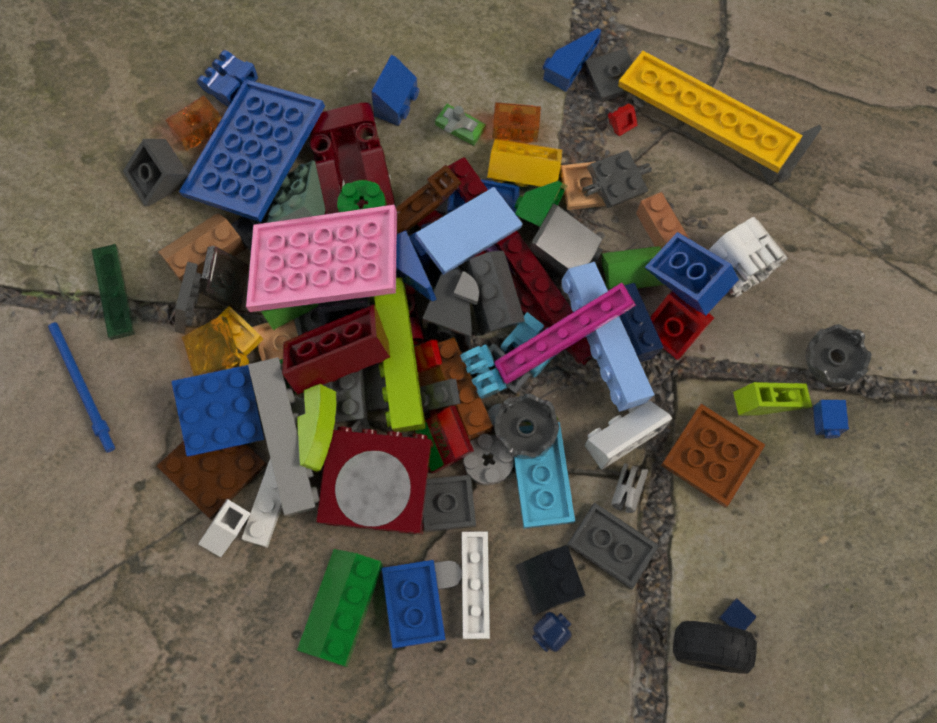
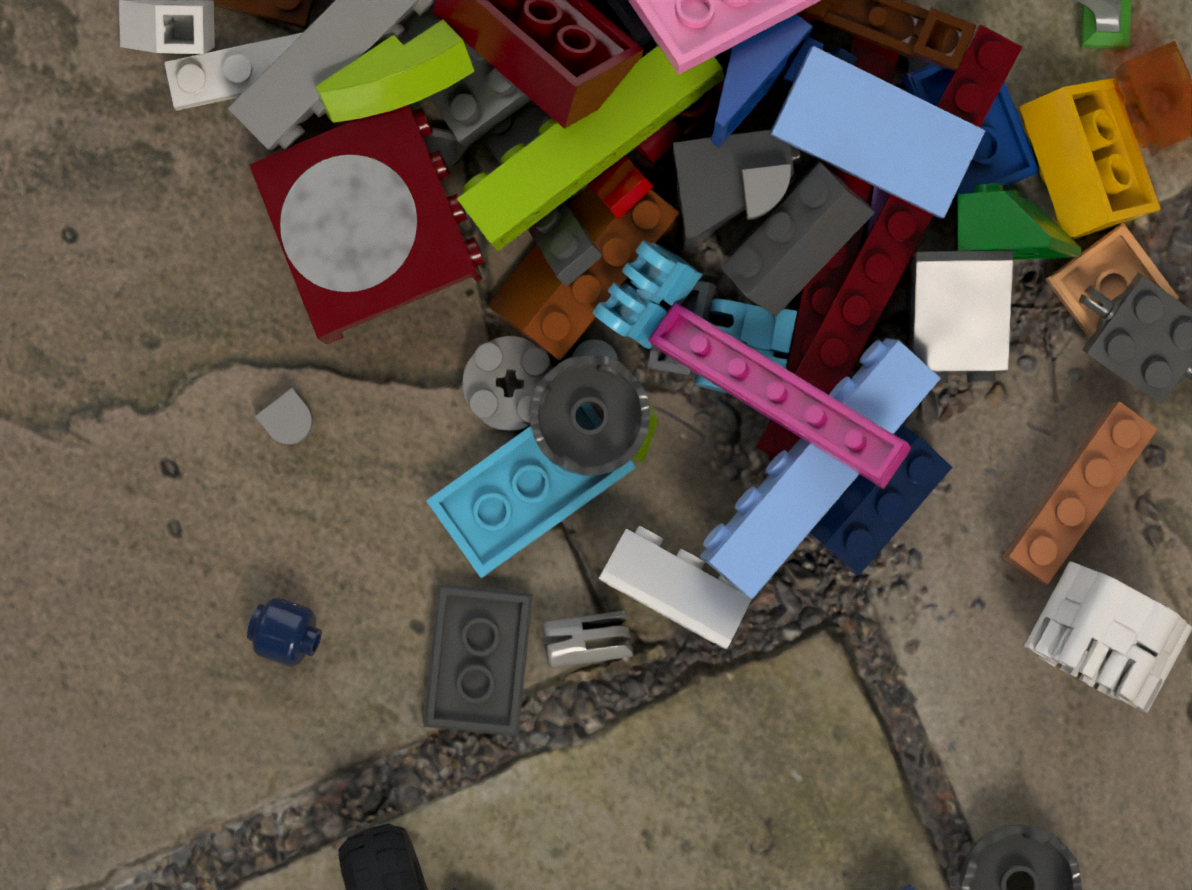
camera: 60 degrees right, 15 degrees up
green slope [297,549,383,668] -> none
blue plate [382,560,446,649] -> none
tile [414,406,474,474] -> none
dark grey plate [423,475,476,532] -> none
white plate [462,532,490,639] -> none
black slope [516,545,586,616] -> none
bright green piece [601,246,664,291] -> none
blue slope [645,232,739,316] -> none
red slope [650,291,715,360] -> none
dark orange plate [661,404,765,508] -> none
lime slope [733,382,812,416] -> none

